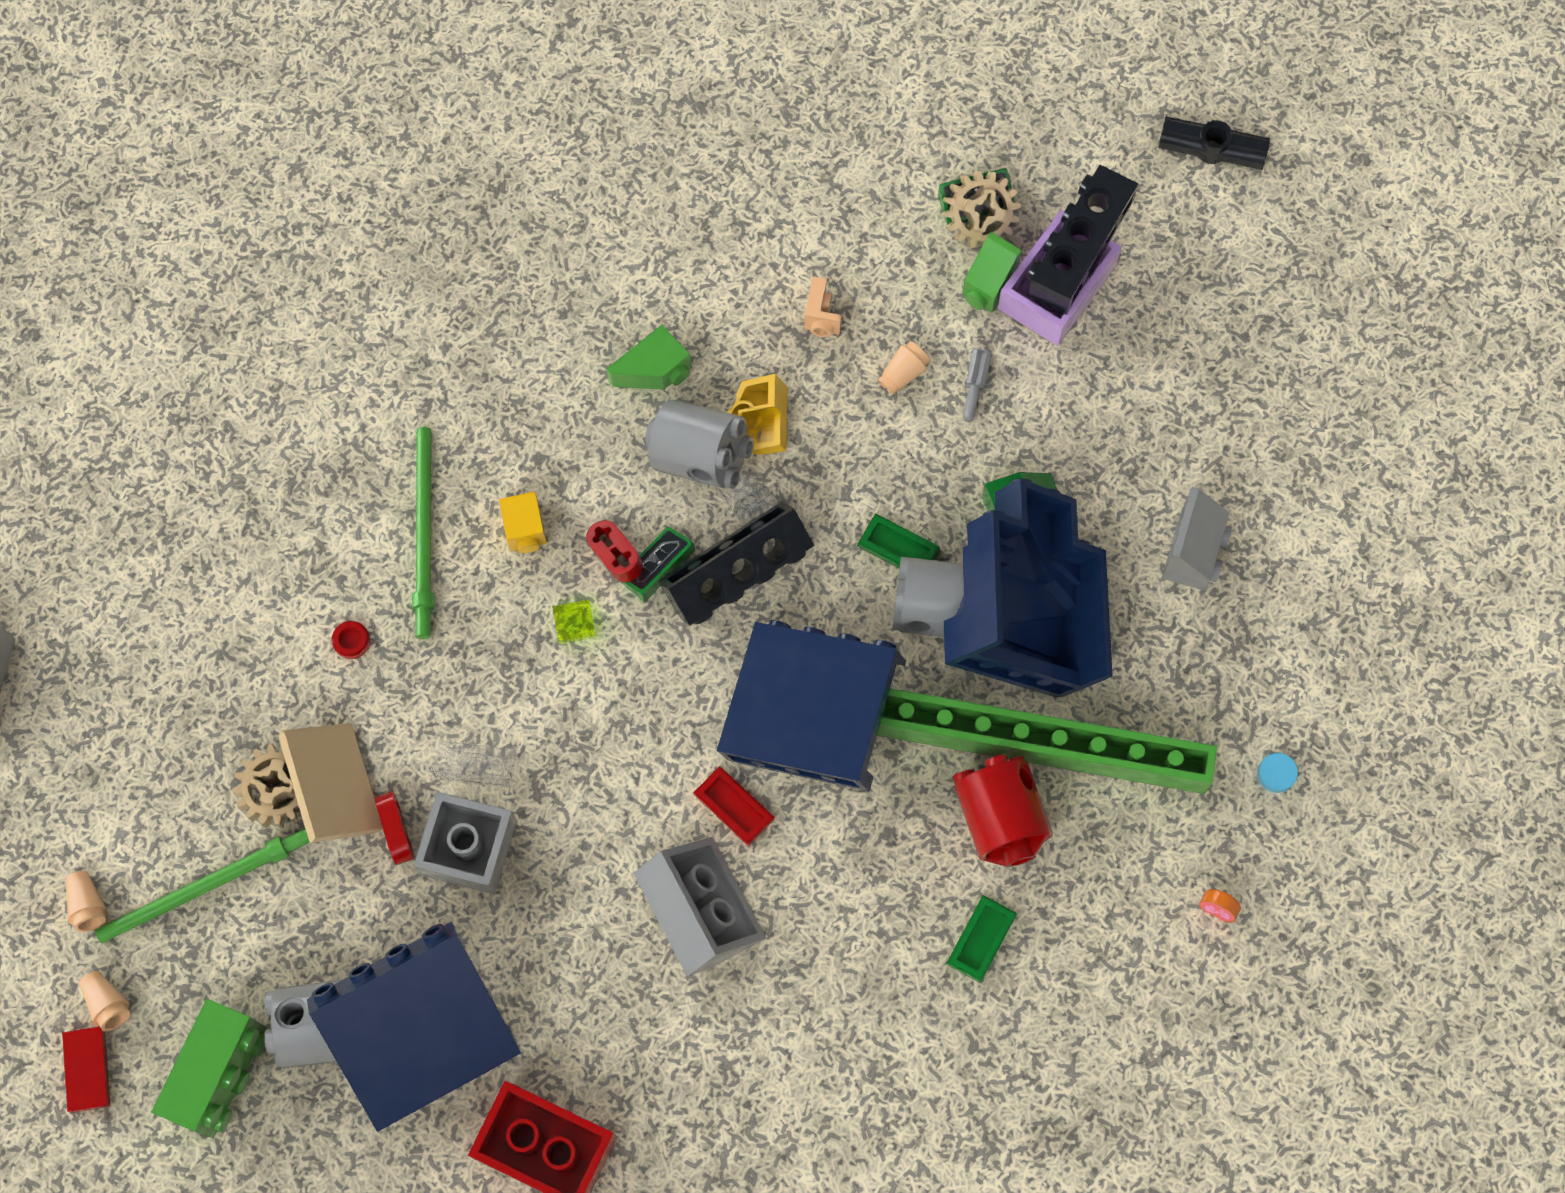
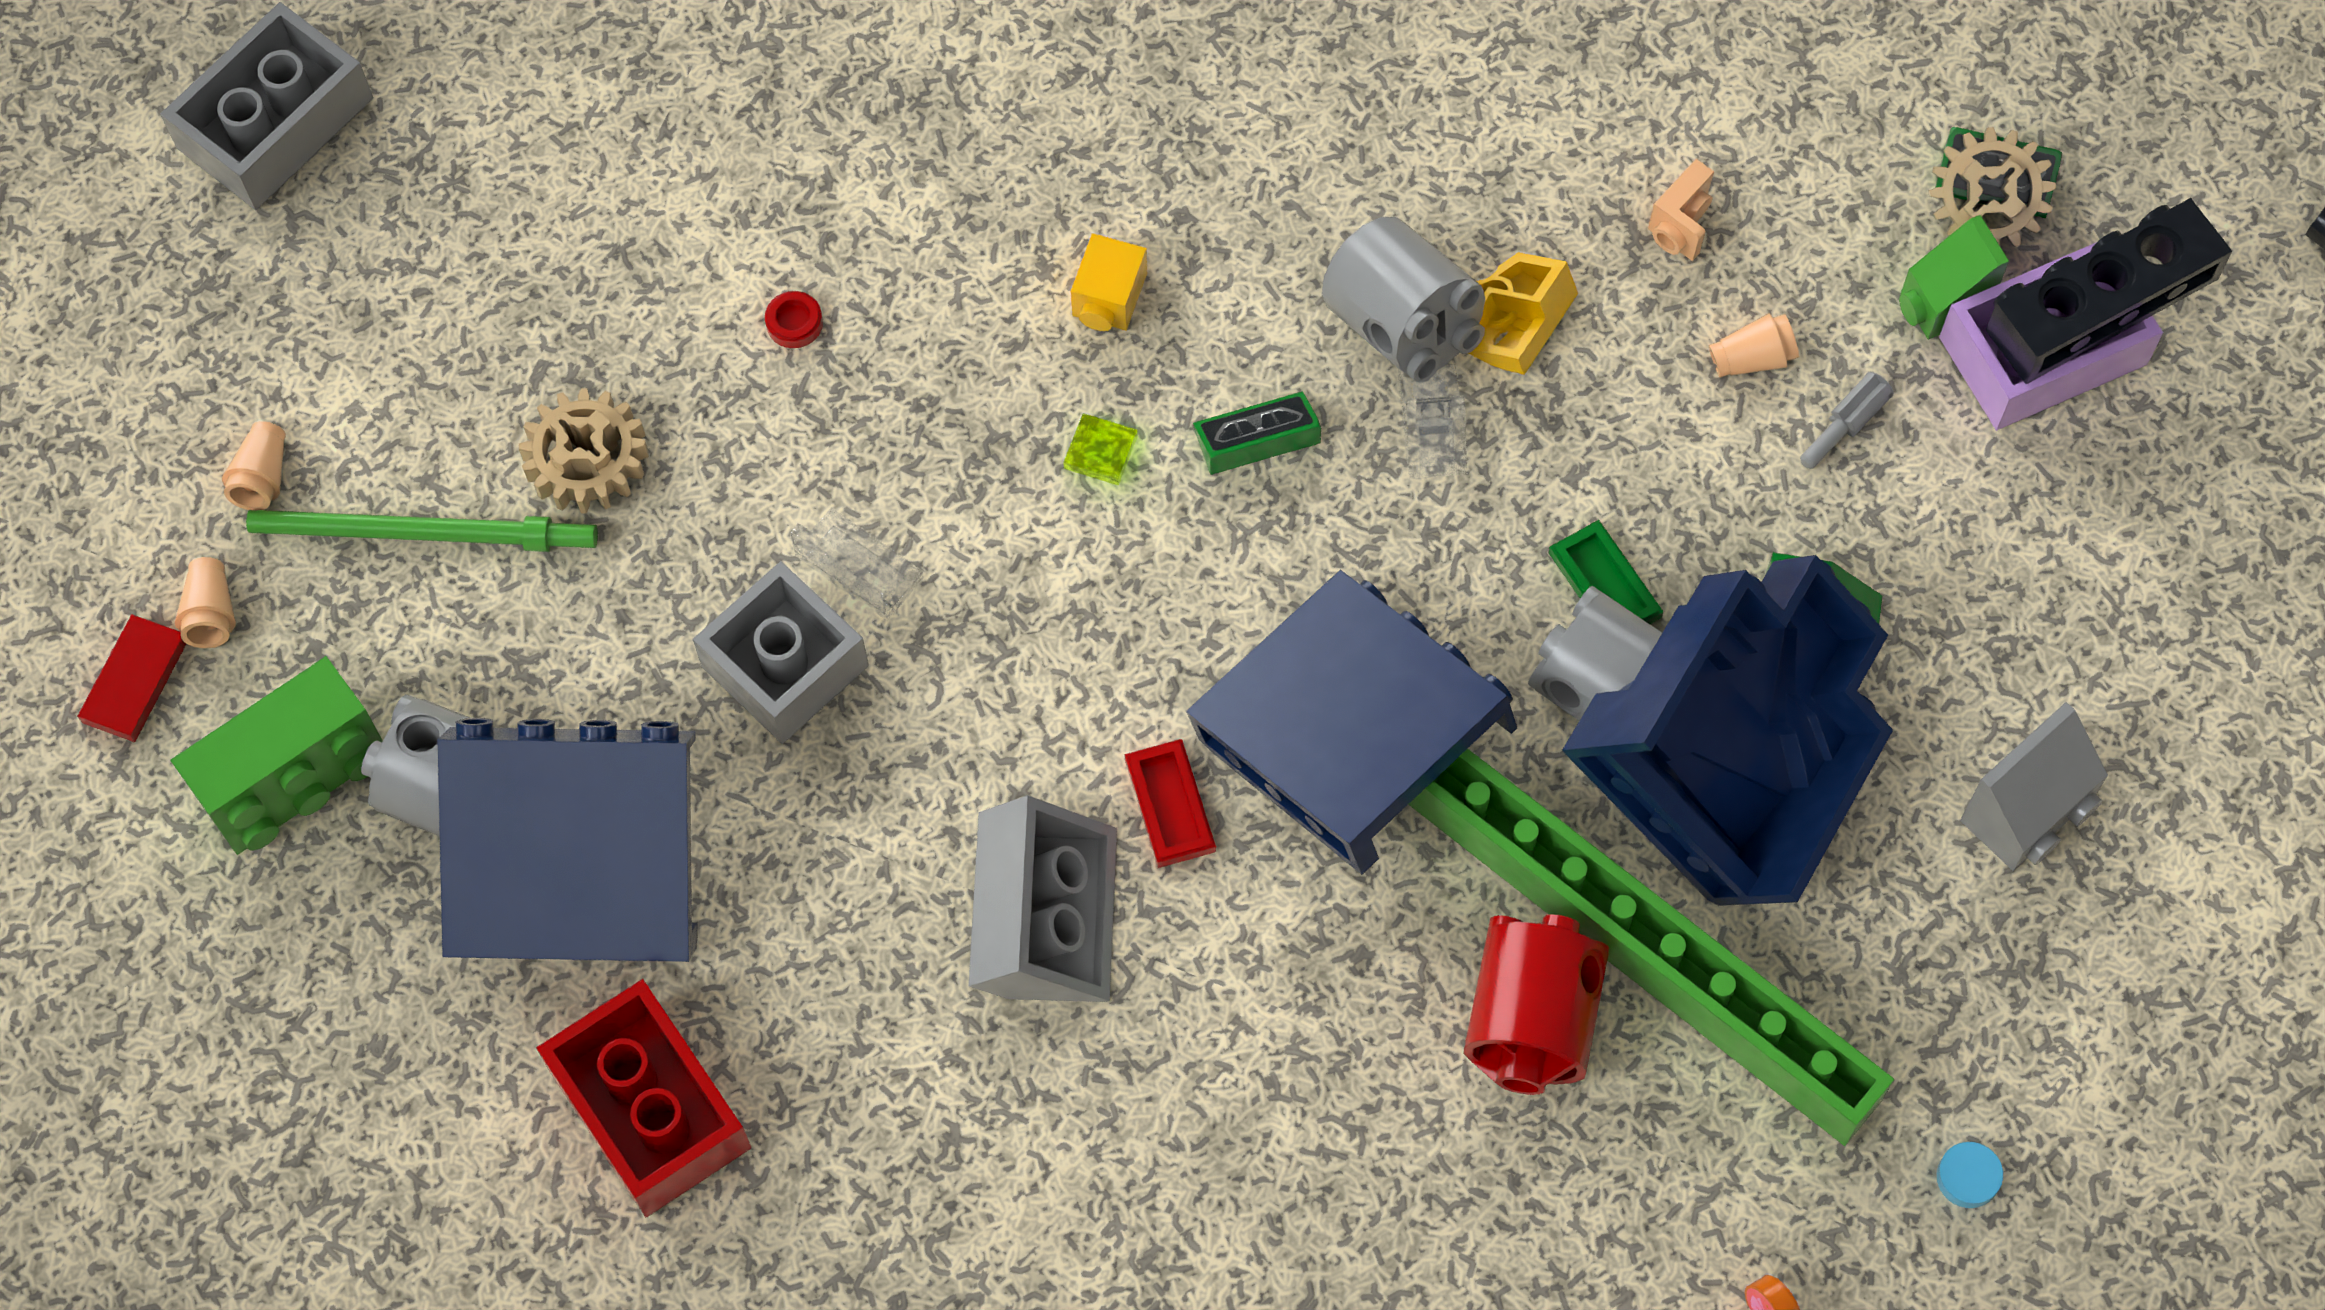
camera: 30 degrees right, 5 degrees down
tan tile [278,723,383,843] -> none
red beam [374,791,415,865] -> none
bright green bar [412,427,434,639] -> none
red beam [586,520,643,583] -> none
bright green slope [606,325,692,390] -> none
black brick [658,502,815,626] -> none
green tile [946,895,1017,983] -> none

